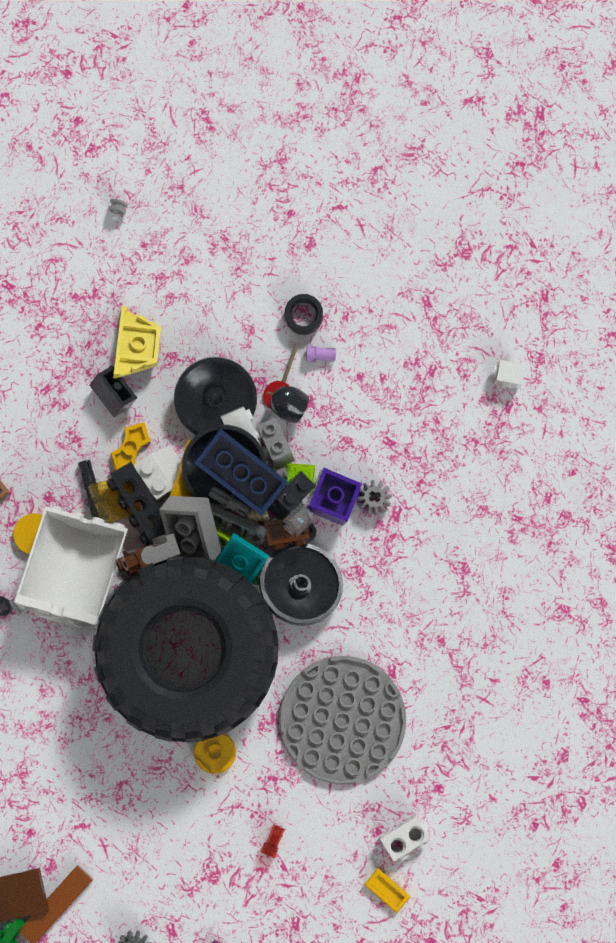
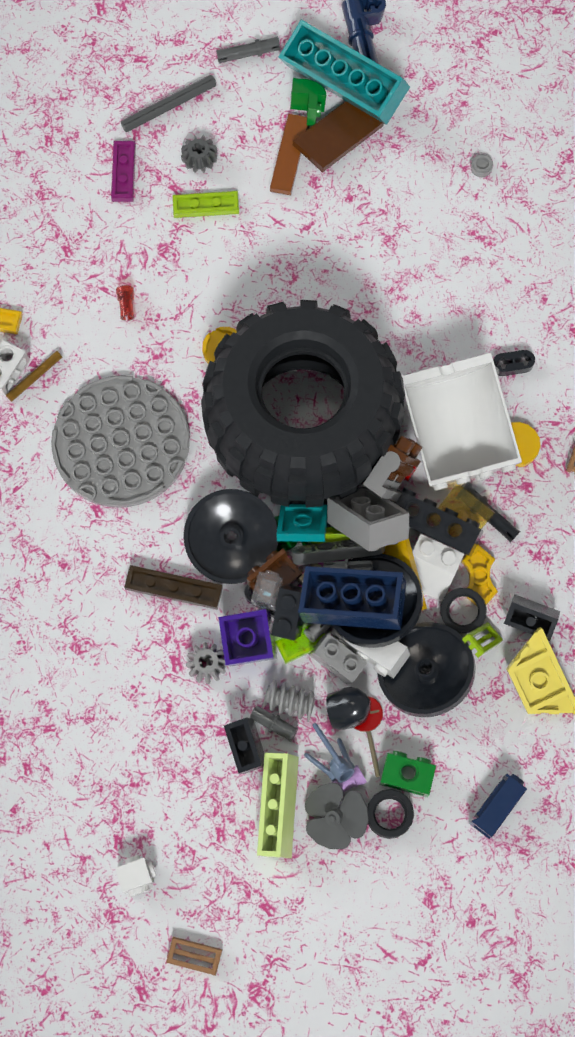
camera: 150 degrees right, 10 degrees down
none -> pearl gold bar [6,351,63,402]
none -> dark brown plate [124,565,223,610]
none -> medium nougat tile [166,937,223,976]
none -> lime tile [172,191,239,218]
none -> black brick [223,717,264,774]
none -> dark grey axle [250,706,298,742]
none -> yellowish green brick [257,753,299,859]
none -> light grey piece [262,680,316,722]
none -> sand blue plant [304,723,355,783]
none -> dark grey piece [305,782,369,849]
none -> green brick [379,751,436,797]
none -> black tyre [440,588,487,634]
none -> lime tile [462,622,503,658]
none -> dark blue window [469,774,527,839]

